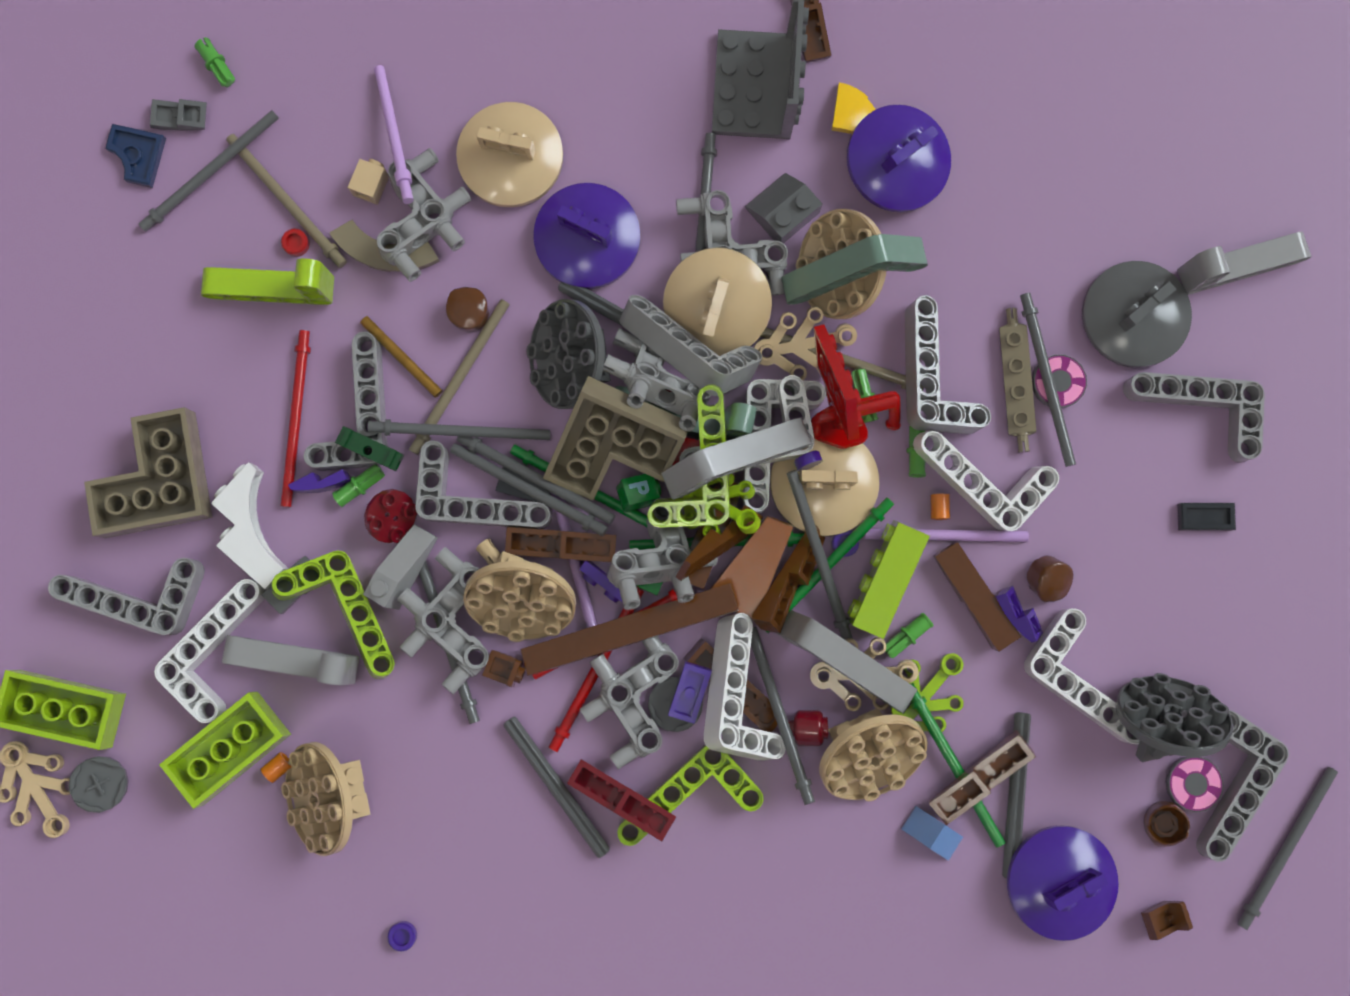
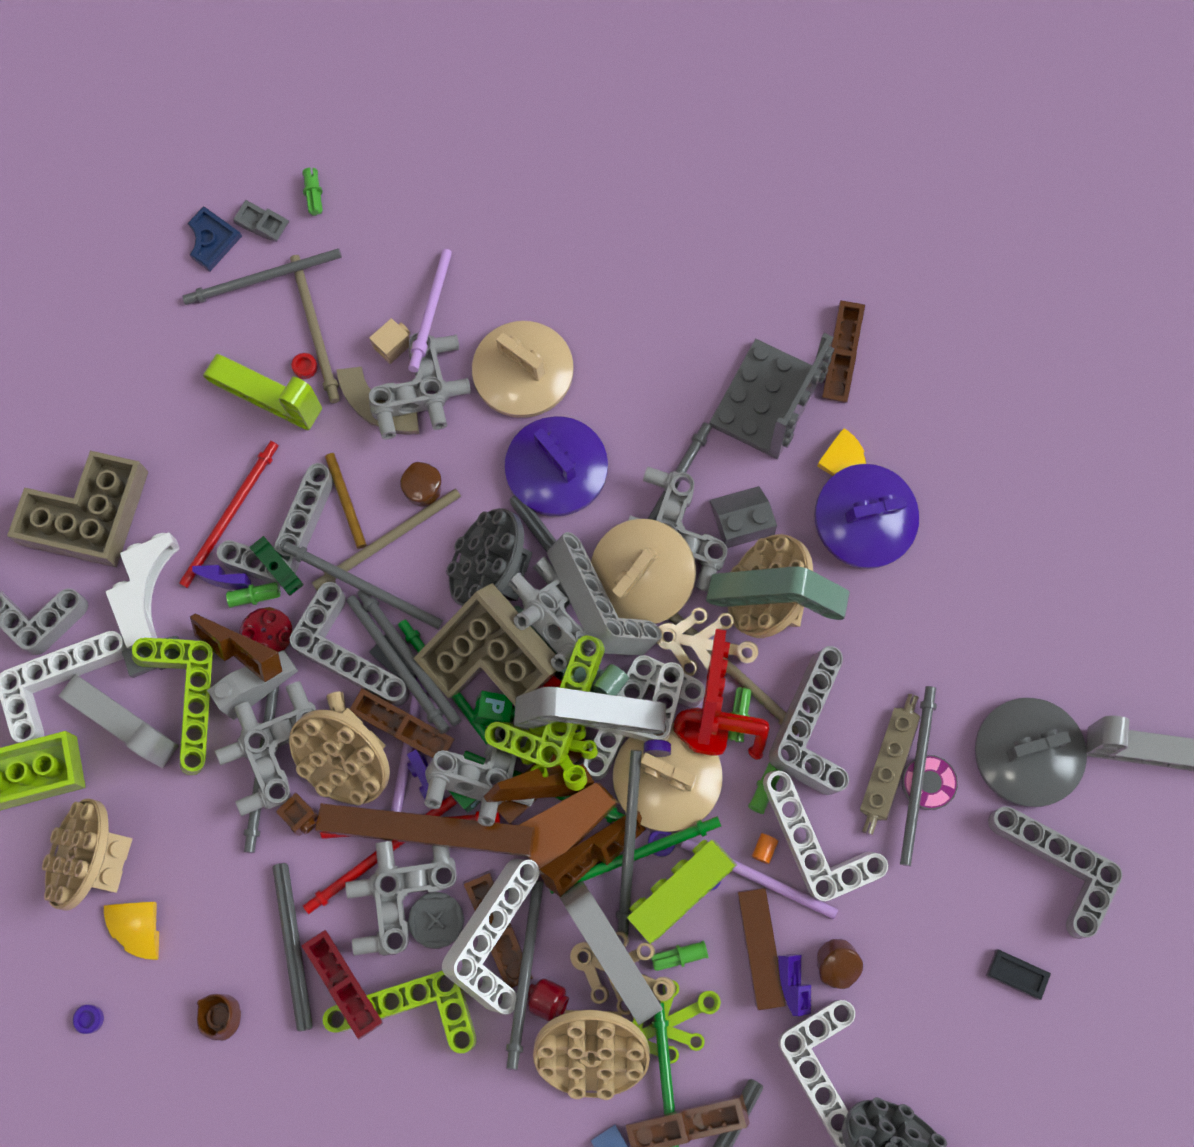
camera: 30 degrees right, 10 degrees down
orange hinge [261,752,292,783] -> none
dark purple plate [668,661,712,724] -> none
none -> yellow brick [104,902,159,960]
none -> reddish brown slope [190,613,283,682]
none -> reddish brown hair [197,994,241,1041]

